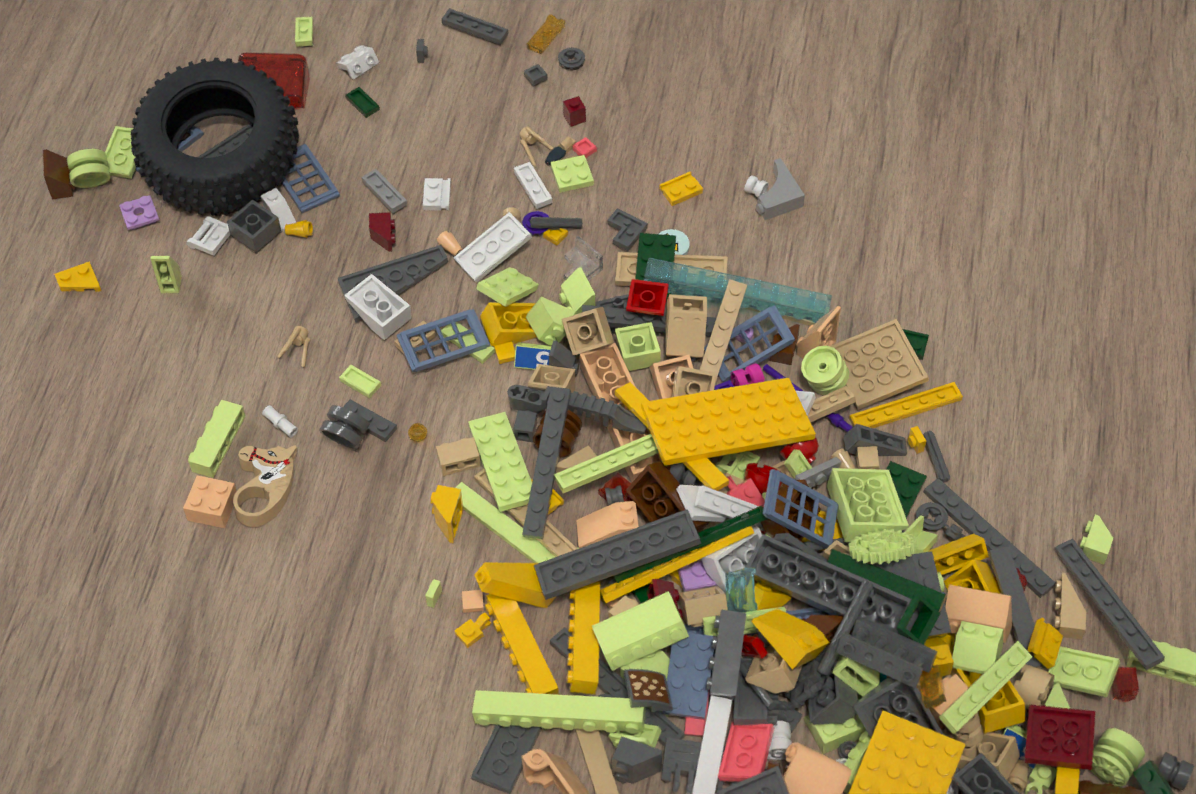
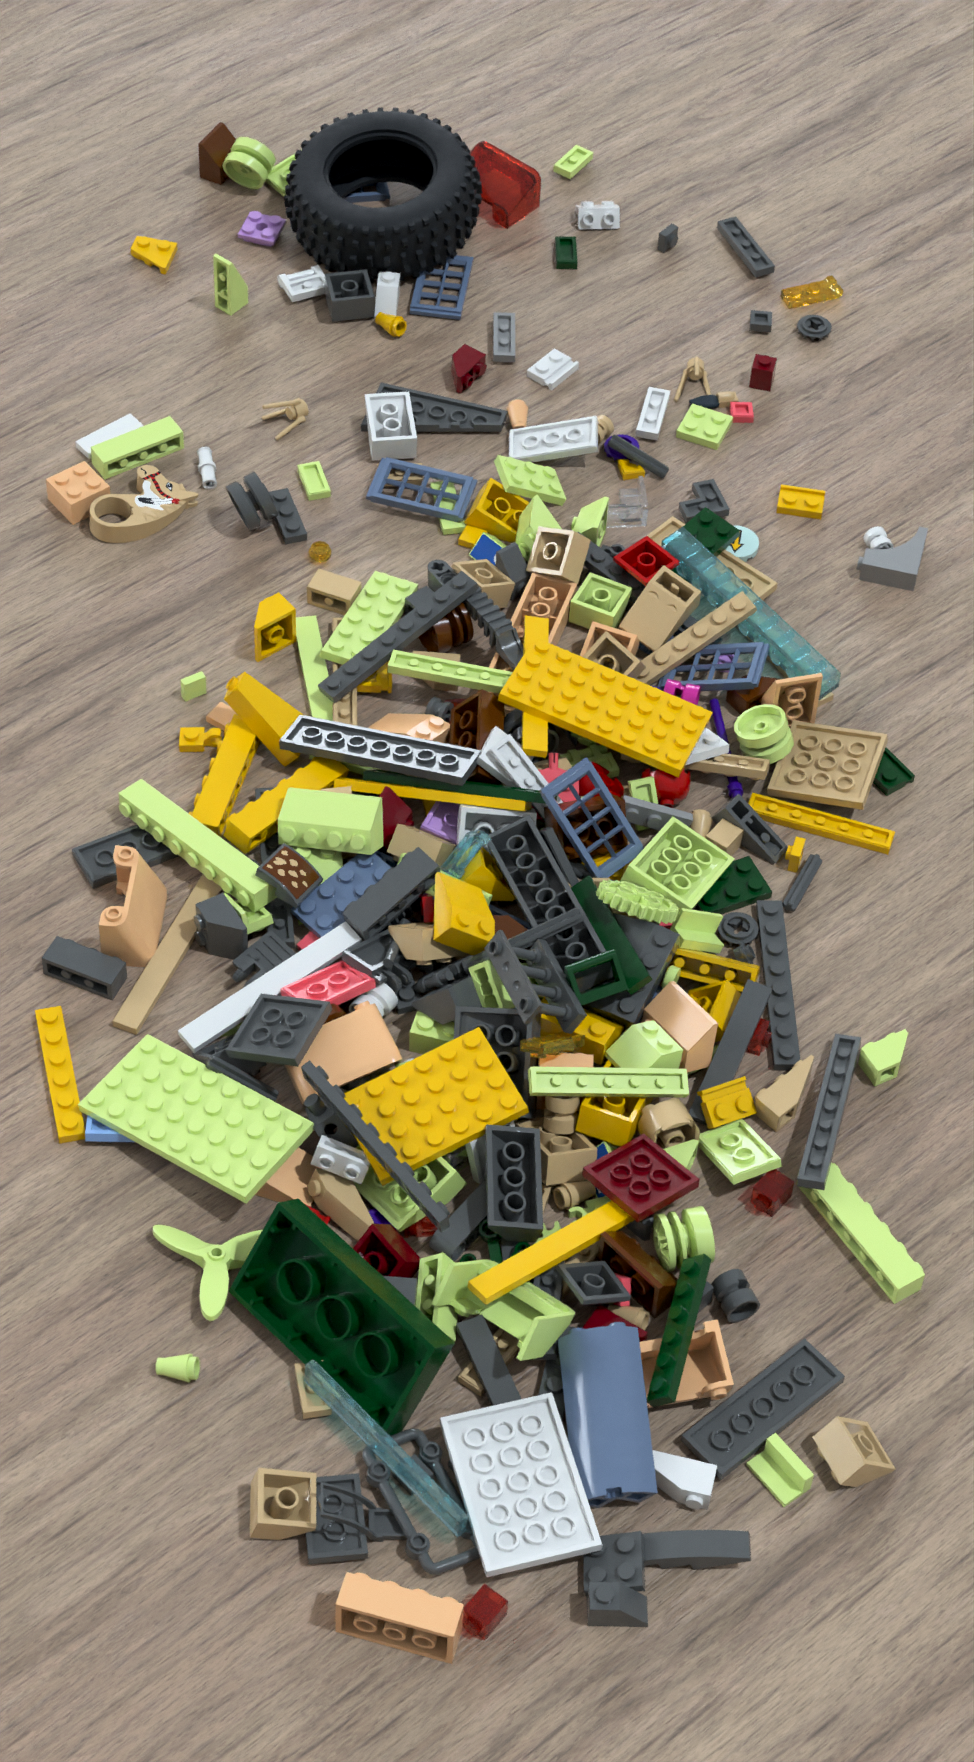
camera: 35 degrees right, 5 degrees down
none -> white tile [75,414,143,459]

